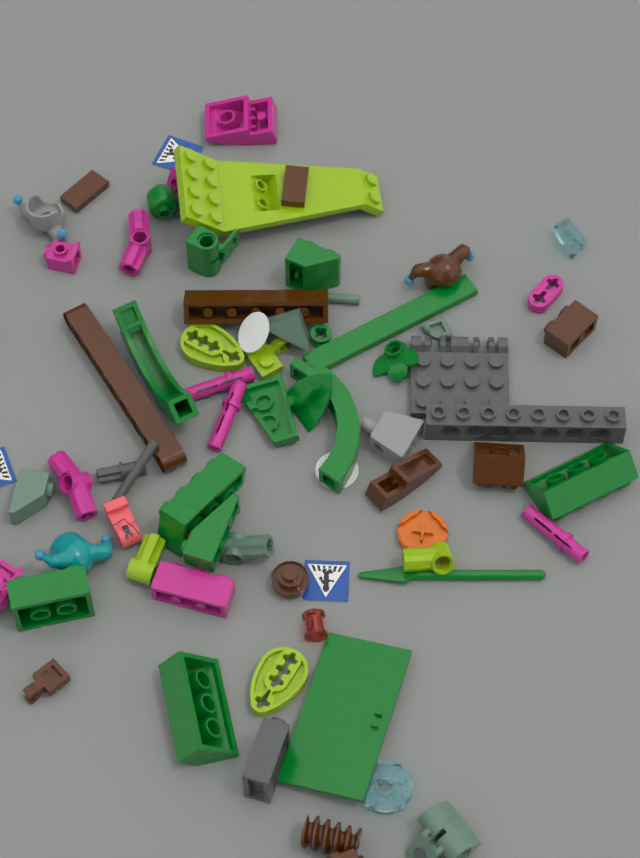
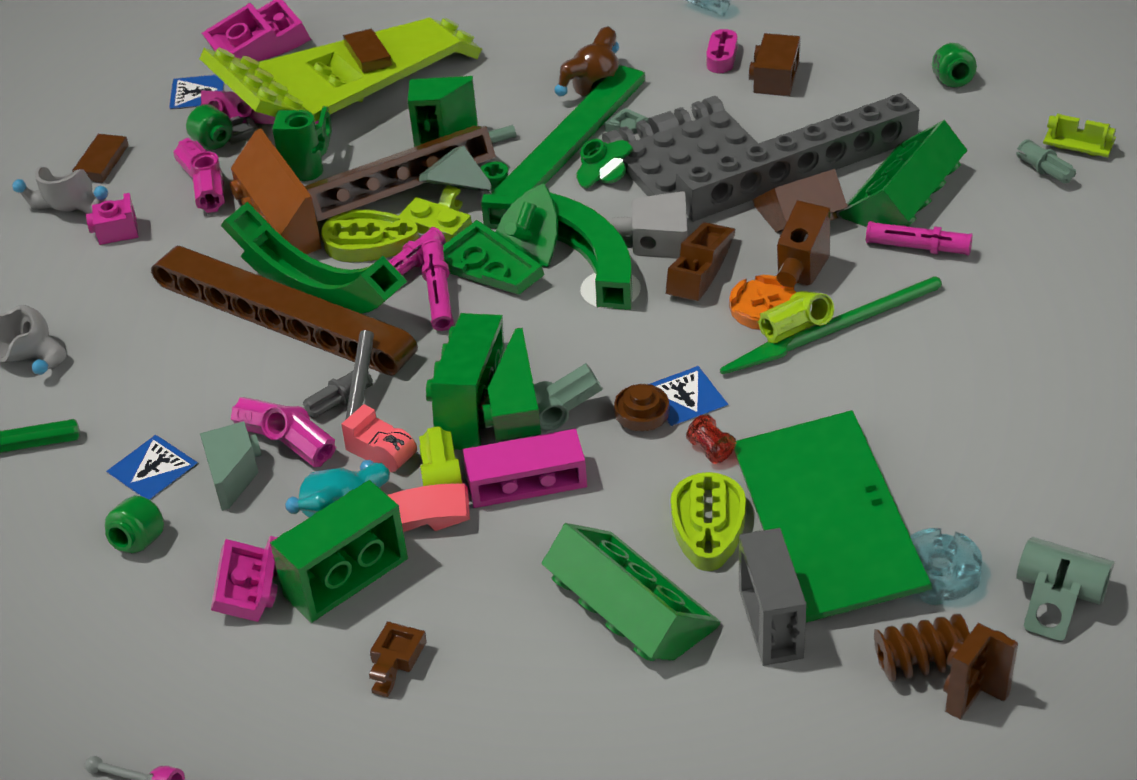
camera: 25 degrees left, 15 degrees down
white sticker [238,312,269,353] -> none
none -> dark orange slope [230,129,322,254]
none -> coral slope [388,484,470,532]
none -> reddish brown torso [776,200,830,287]

